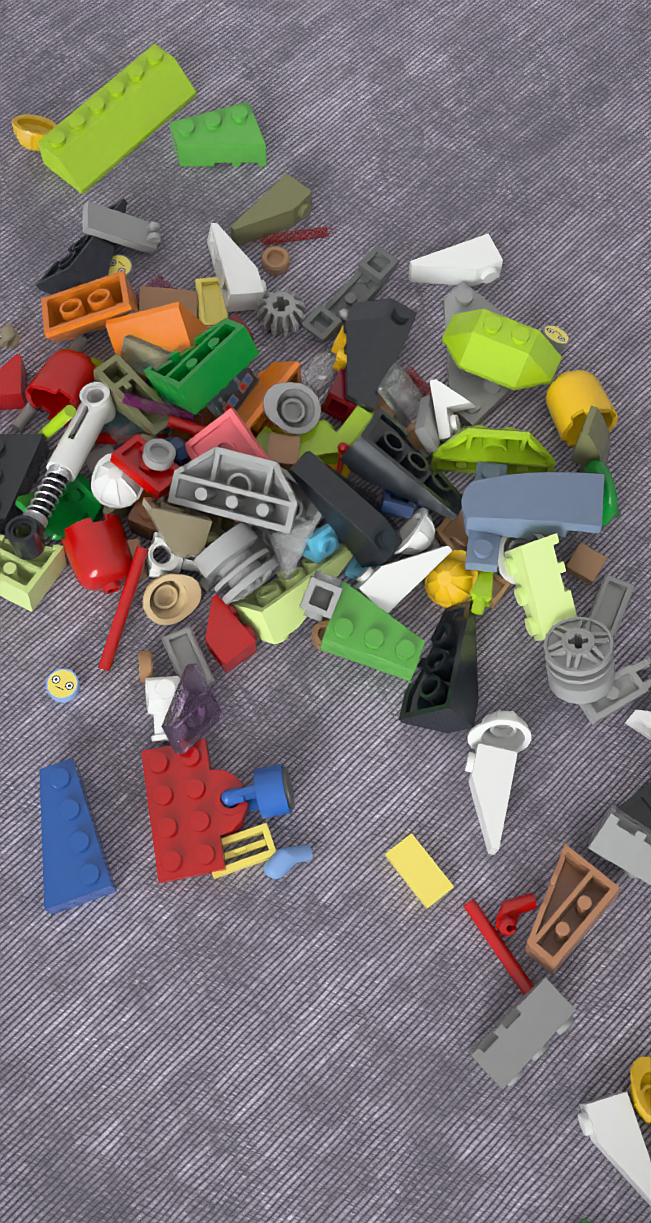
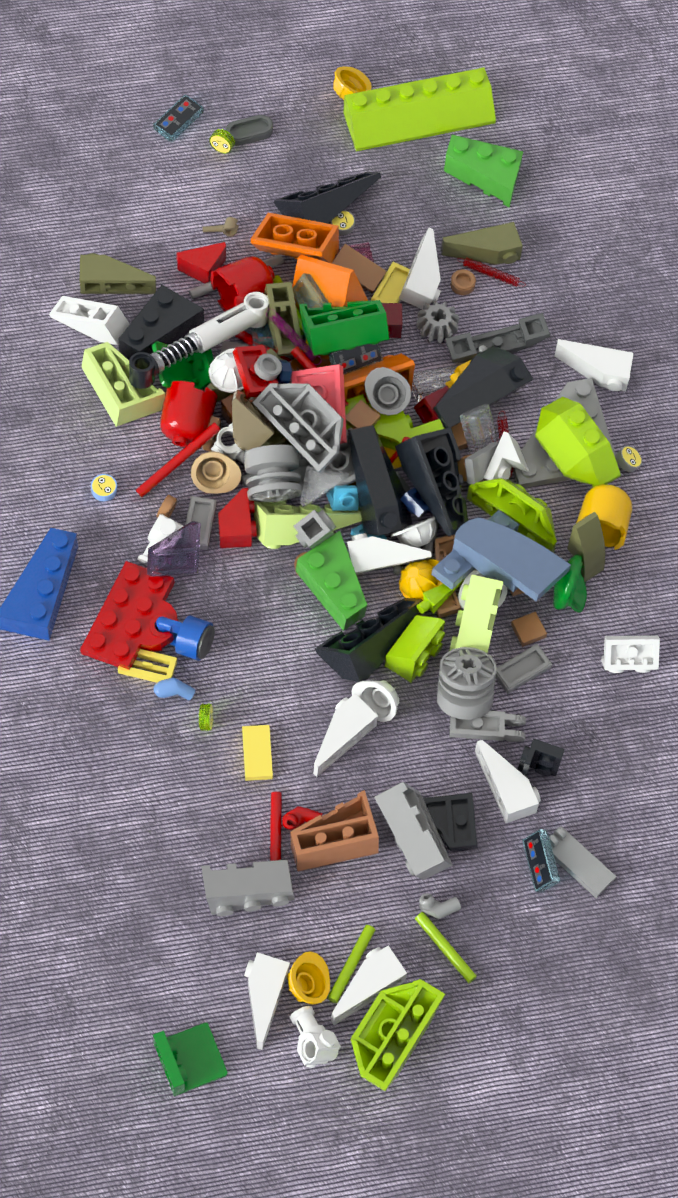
camera: 30 degrees right, 5 degrees down
lime bar [36,405,76,441] -> none
light grey hinge [82,201,160,254] -> none
none -> clear neon green tile [199,703,213,731]
none -> lime slope [385,615,445,683]

